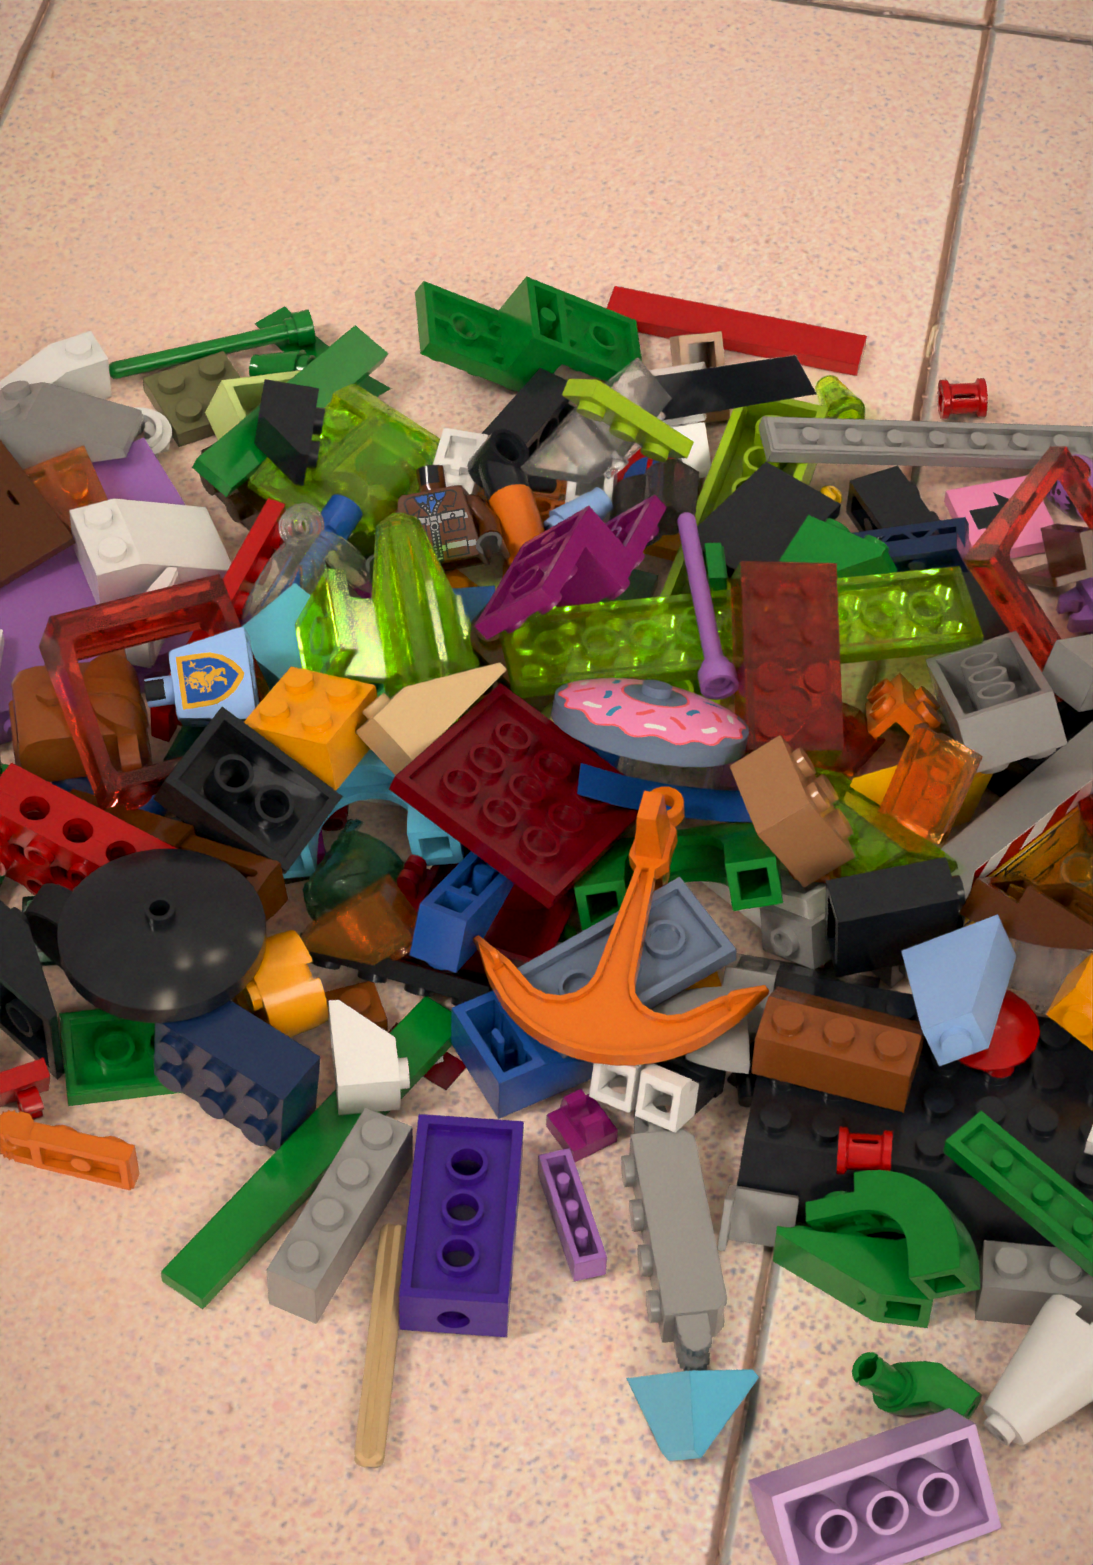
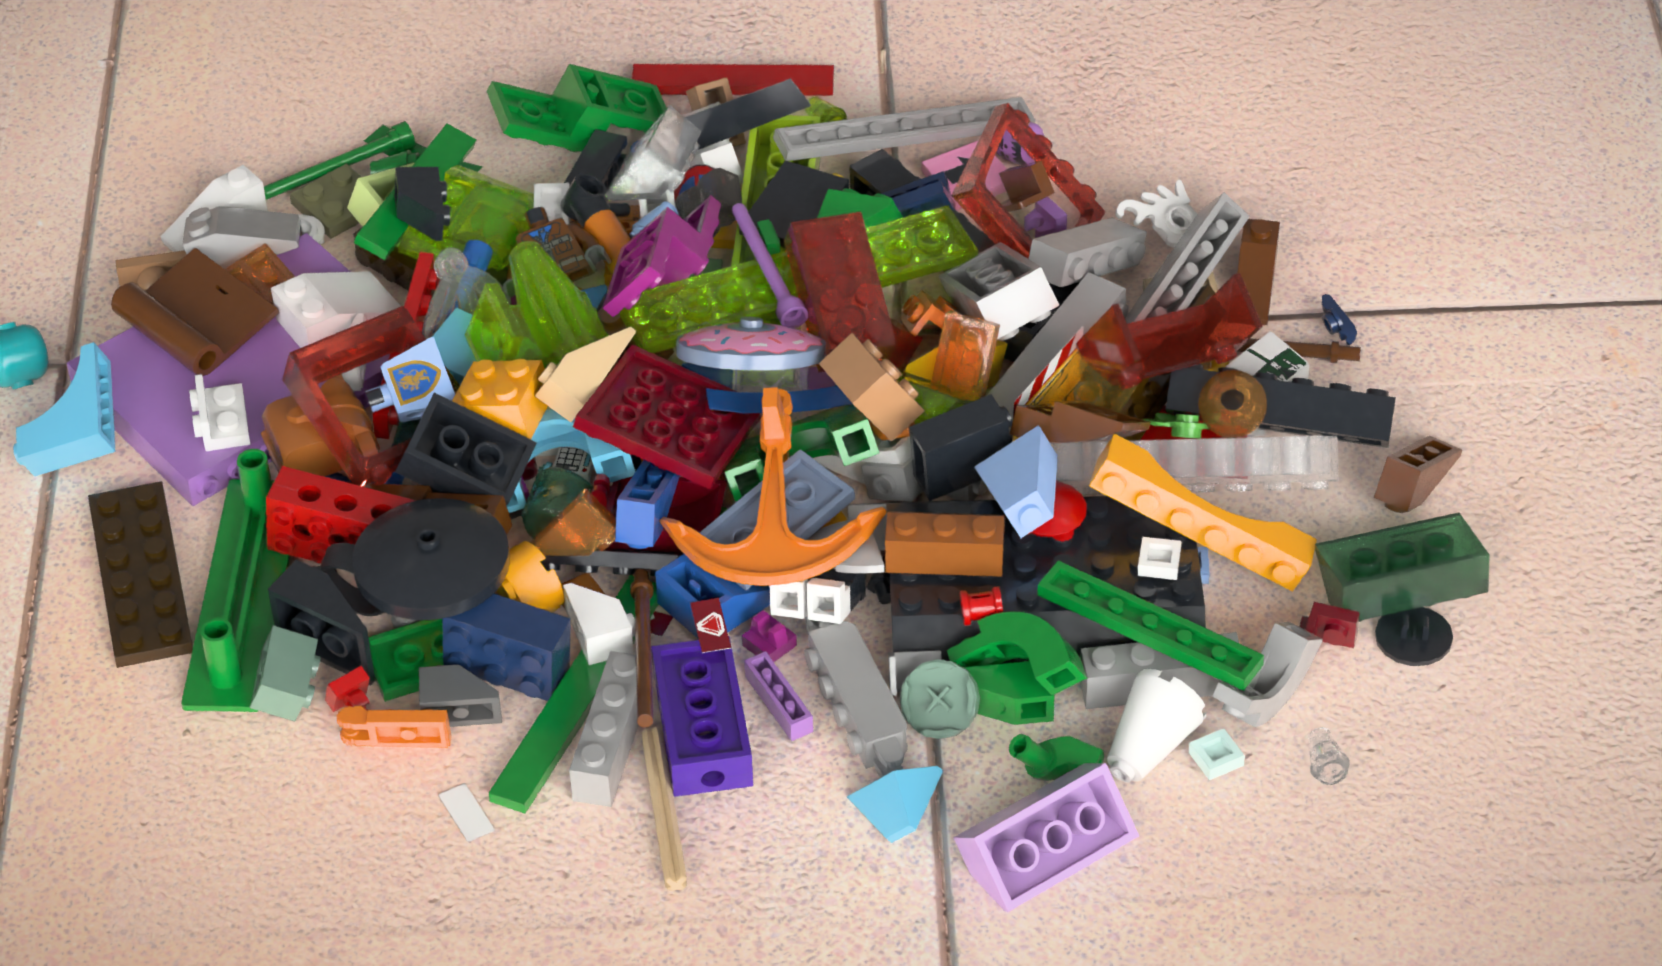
camera: 10 degrees left, 5 degrees down
lime plate [562,378,694,462] -> none
red bush [937,378,988,419] -> none
none -> dark grey slope [419,665,502,727]
none -> white sticker [438,783,495,842]
none -> white tile [552,447,594,484]
none -> reddish brown bar [630,569,654,728]
none -> dark red sticker [690,598,731,653]
none -> sand green tile [900,659,980,739]

